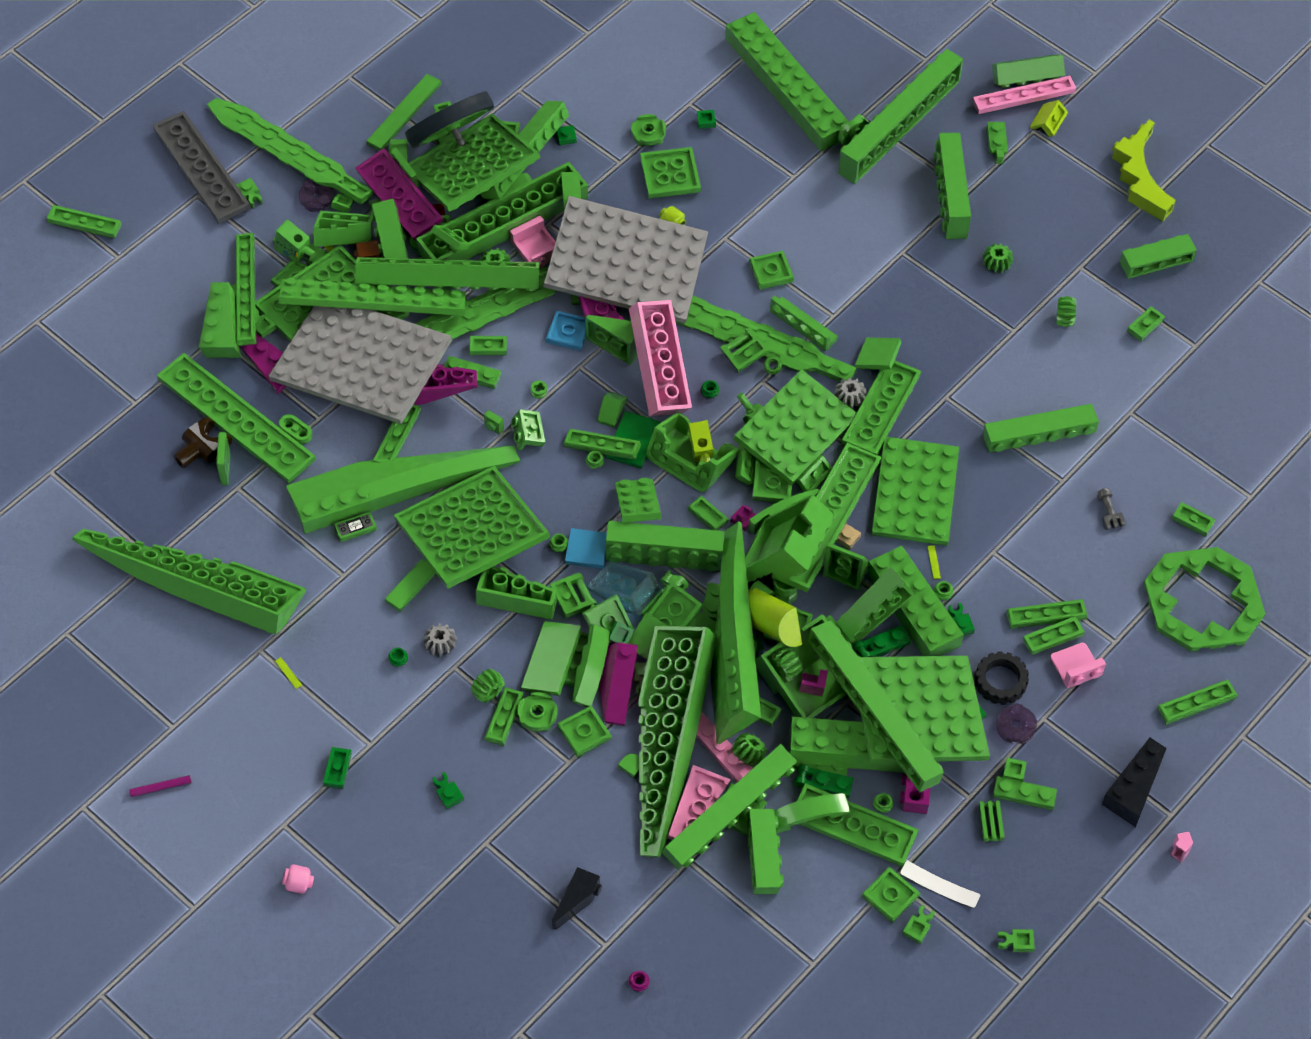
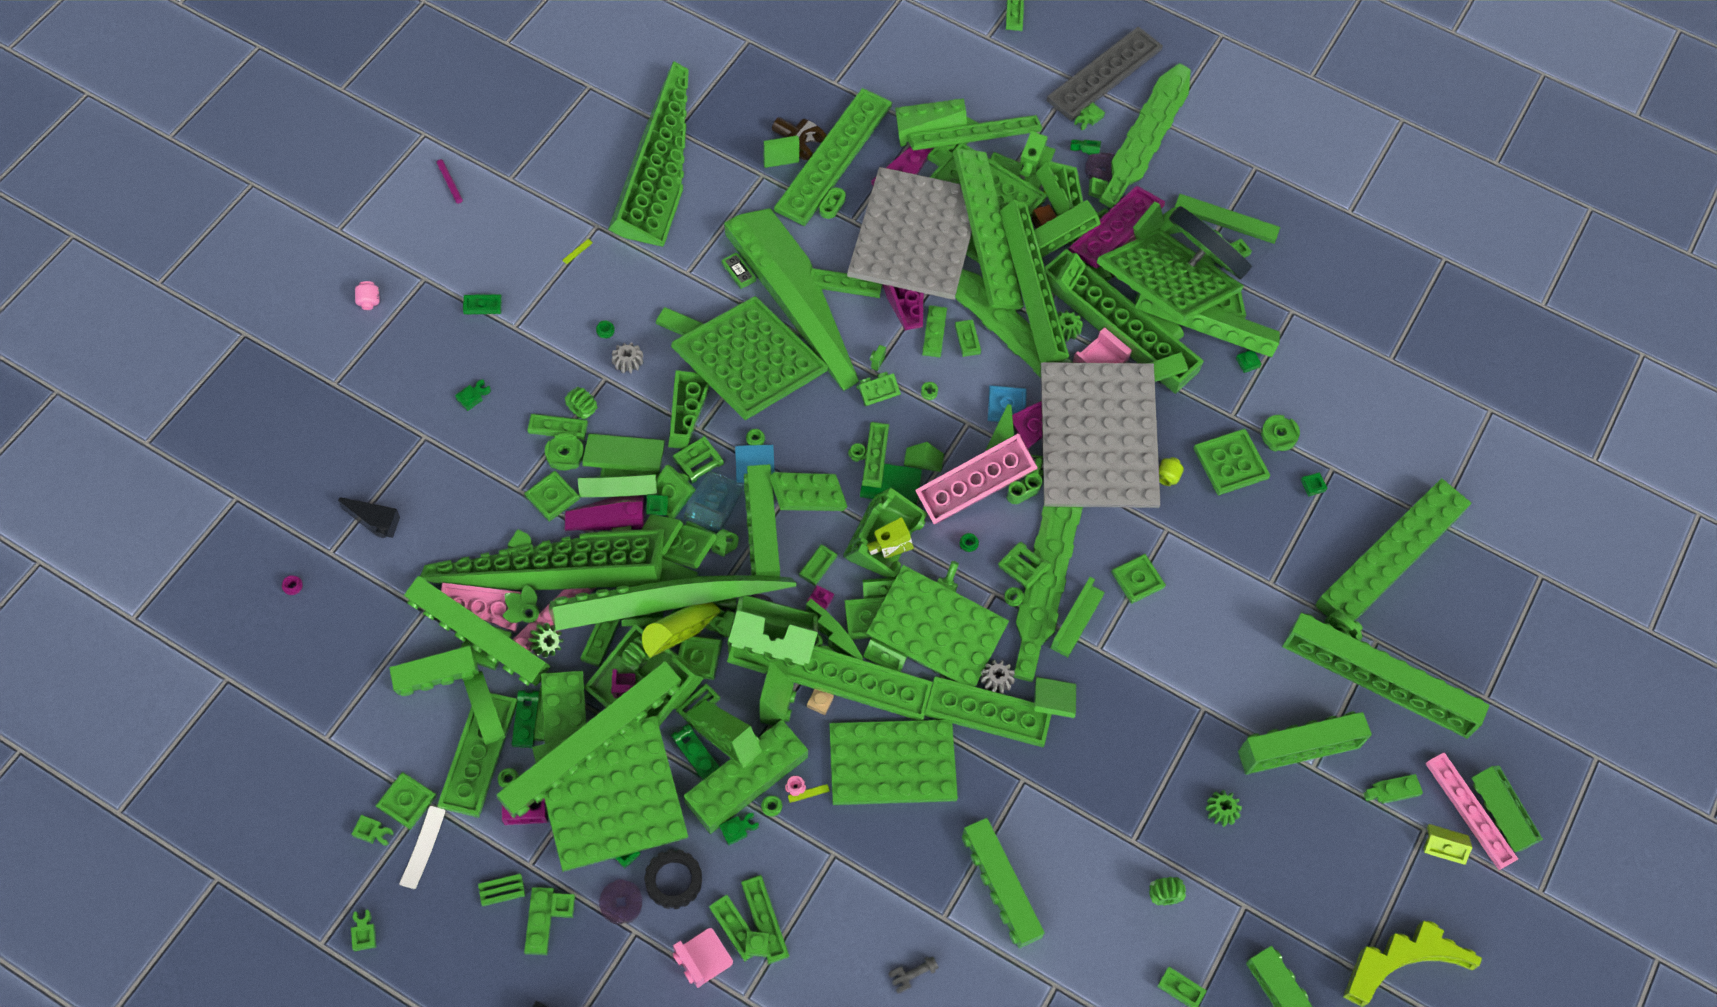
camera: 75 degrees right, 5 degrees up
none -> bright green plate [503,585,539,623]
none -> bright green plate [745,931,769,957]
none -> bright pink plate [785,776,806,796]
none -> green plate [1070,139,1101,155]

